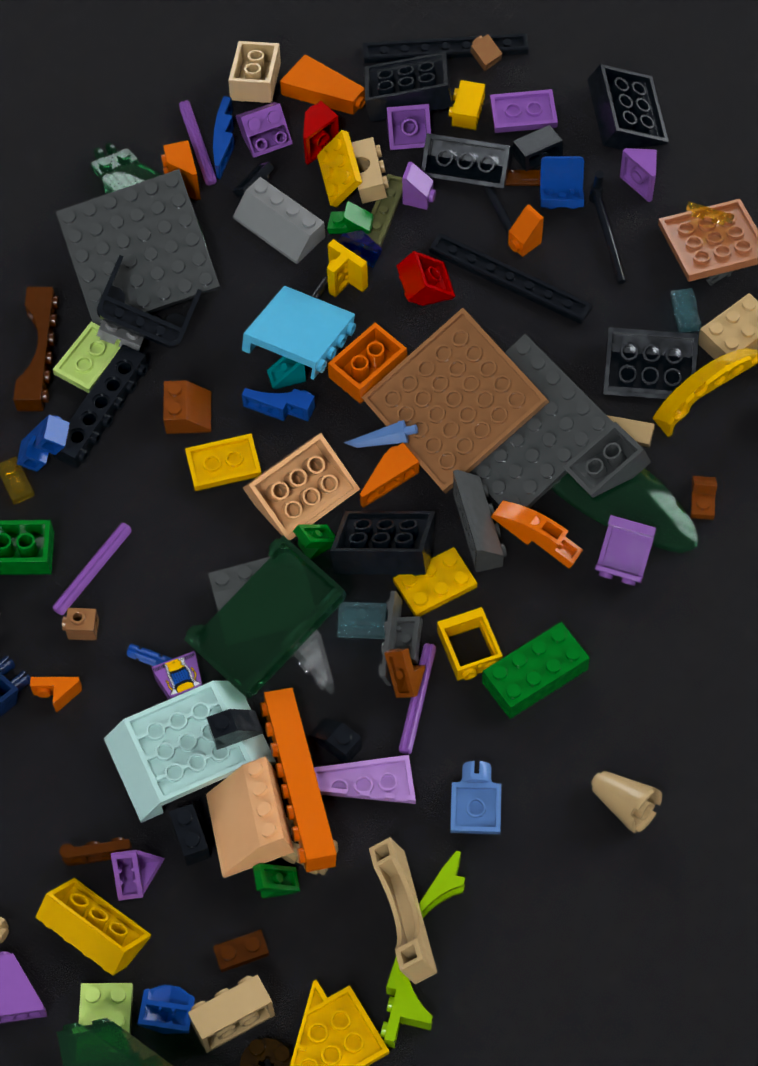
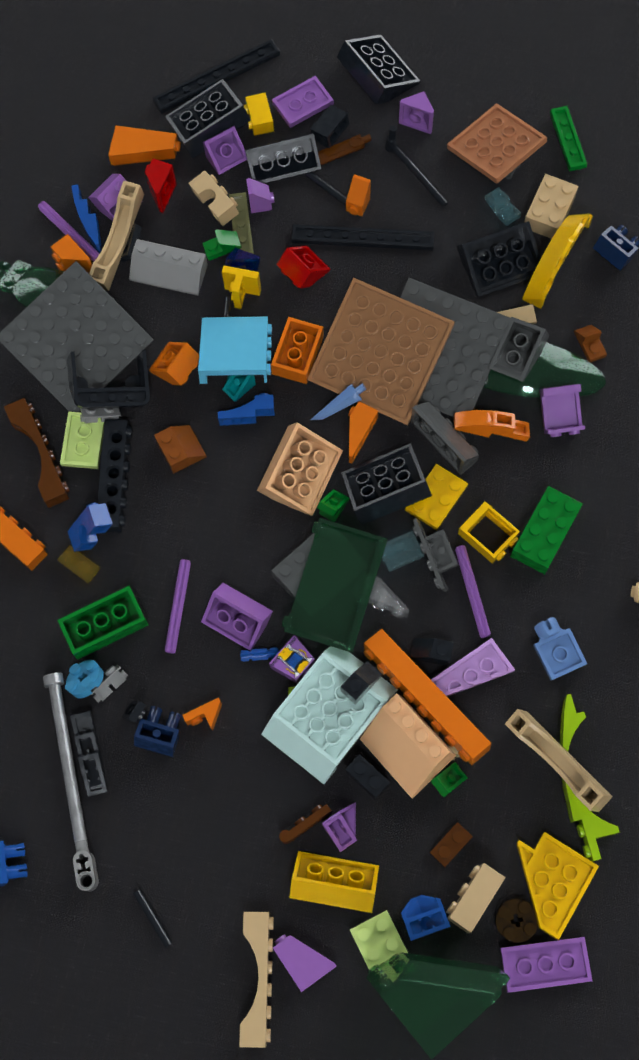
camera: 25 degrees left, 10 degrees up
medium nougat brick [62,608,99,640] -> none
yellow plate [185,433,262,491] -> none
tan brick [228,41,281,103] -> none
yellow plate [317,130,362,207] -> none
dark orange slope [384,648,425,698] -> none
medium nougat brick [470,34,502,71] -> none
blue bracket [540,156,584,209] -> none
clear yellow plate [686,201,734,226] -> none
none -> tan arch [89,181,144,291]
none -> orange slope [149,342,199,386]
none -> medium lavender slope [201,583,273,651]

